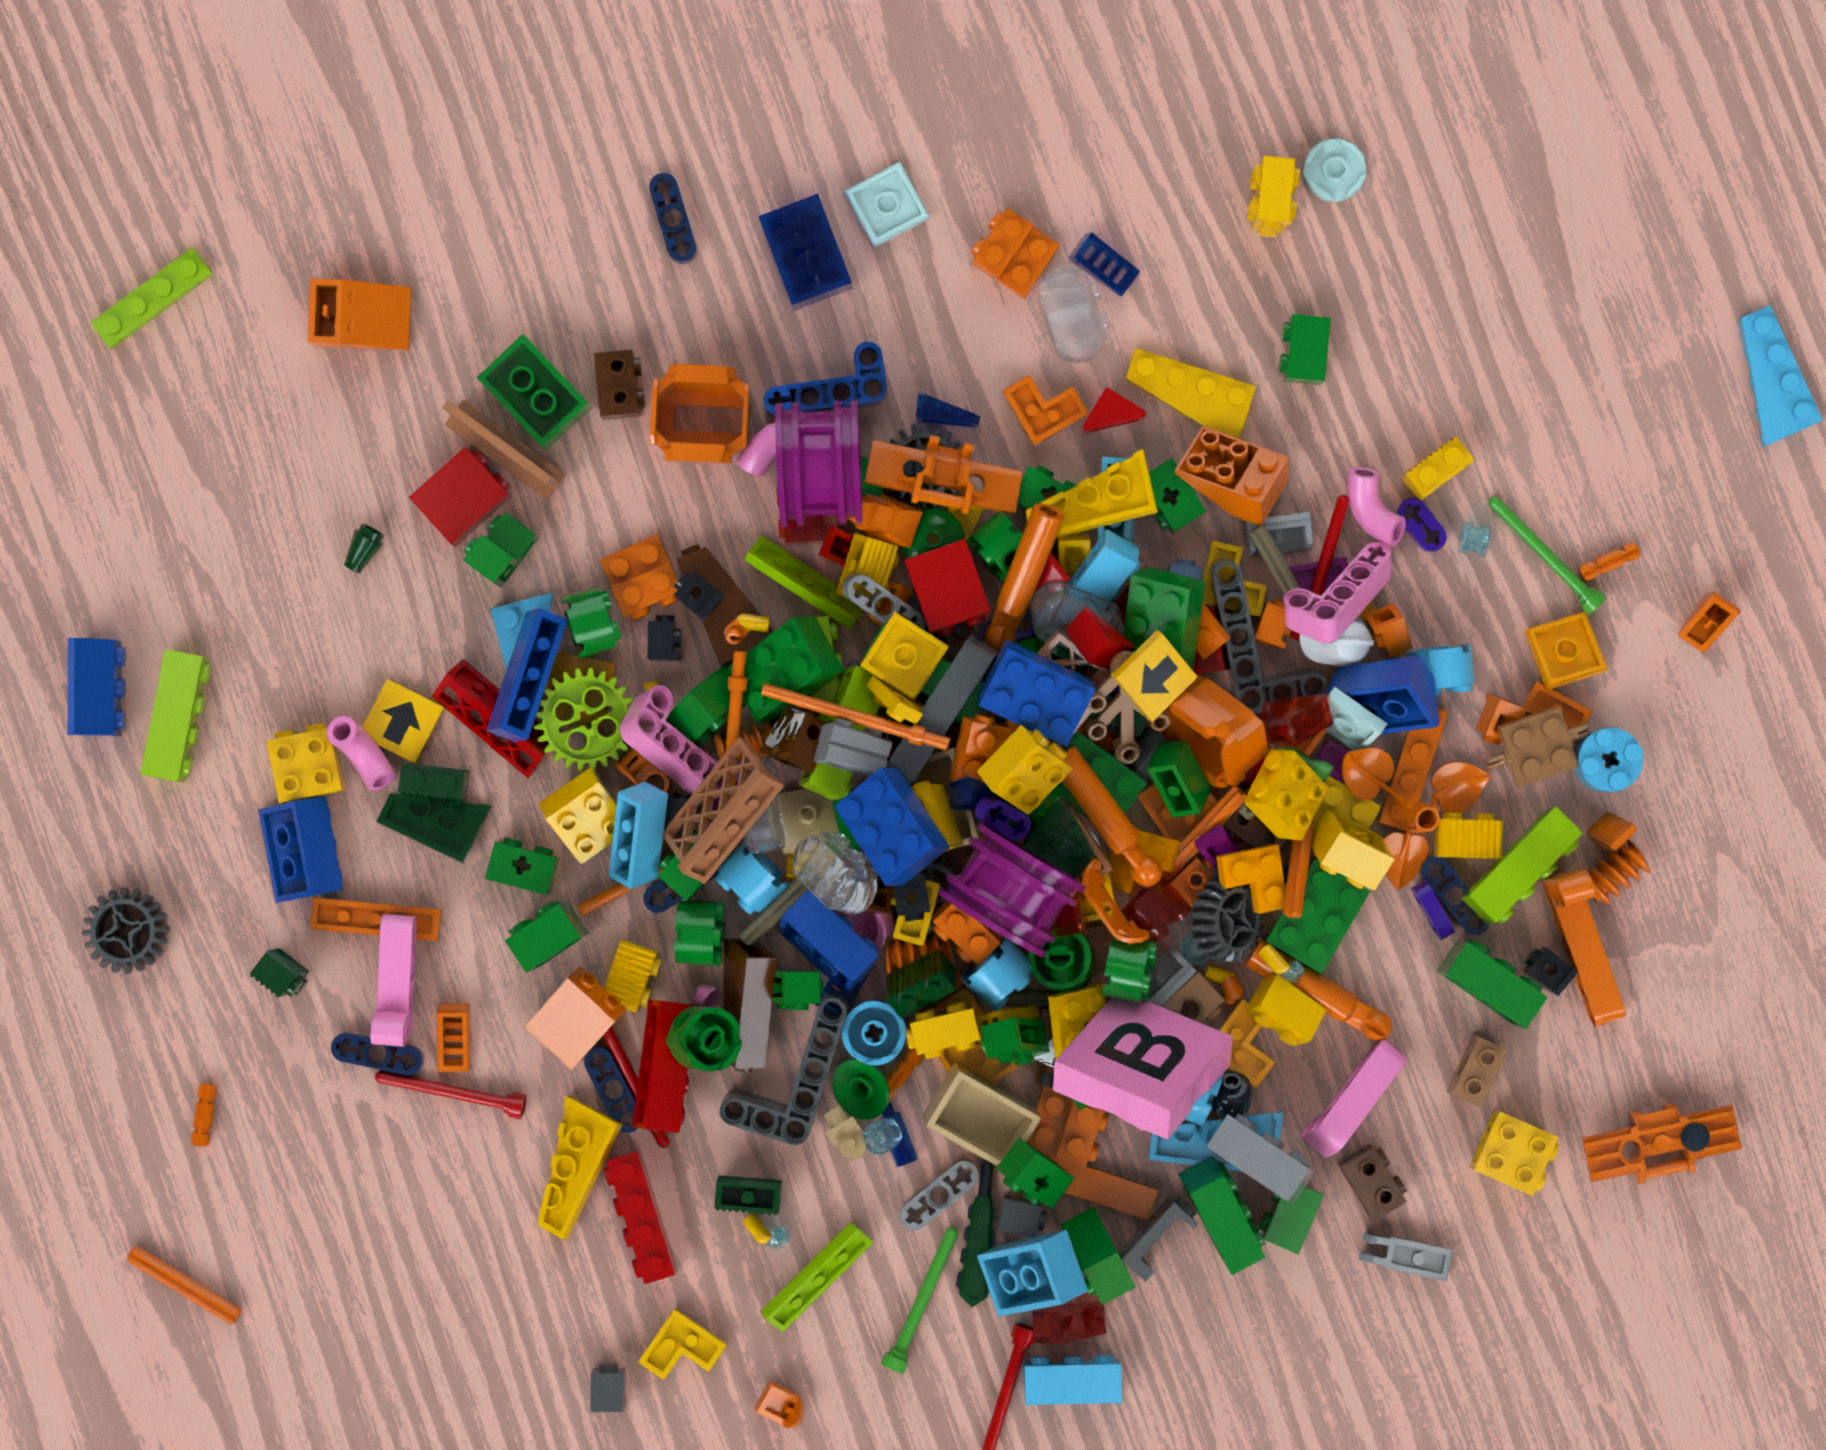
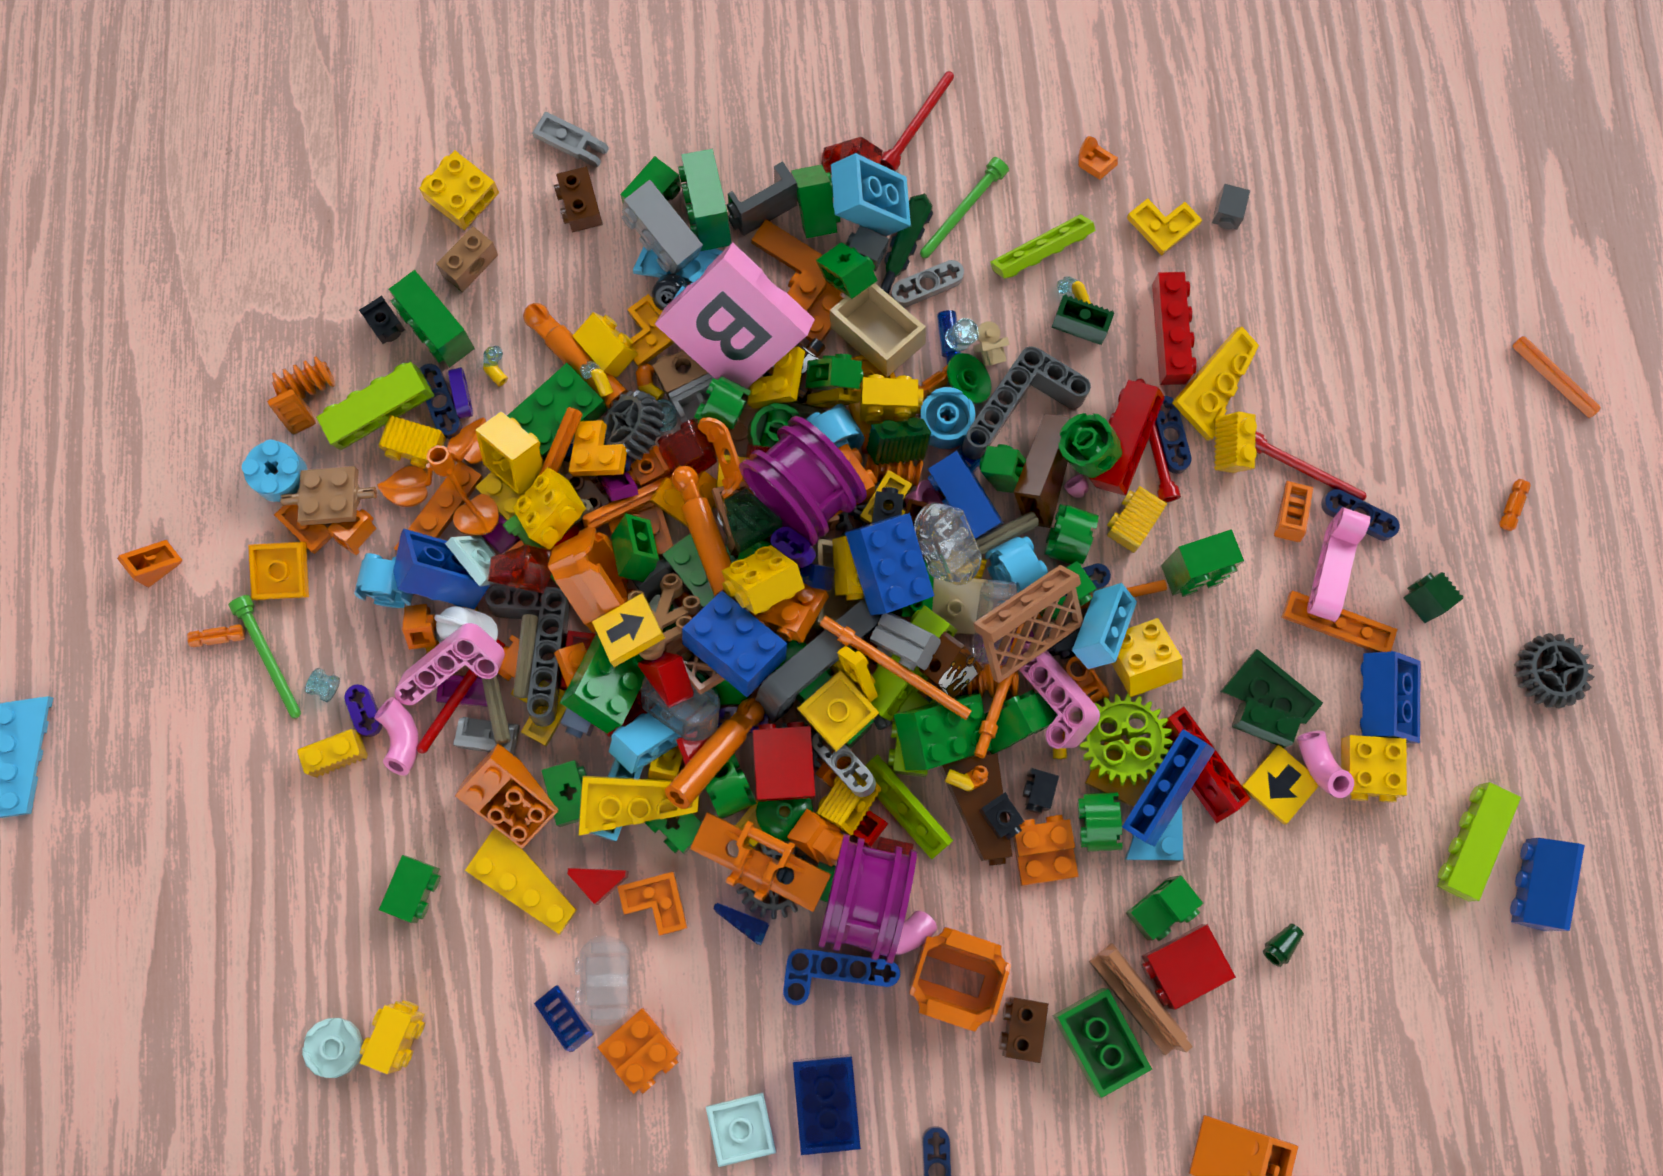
camera: 170 degrees left, 10 degrees down
green brick [485,837,560,895] -> none
panel [525,967,626,1070] -> none
medium azure brick [1024,1354,1122,1405] -> none
bright pink beam [1300,1039,1407,1158] -> none
orange beam [1542,869,1626,1027] -> none
orange piece [1581,1103,1742,1184] -> none
none -> arm [483,345,508,387]
none -> dark tan axle [513,614,538,698]
none -> yellow brick [1214,411,1257,473]

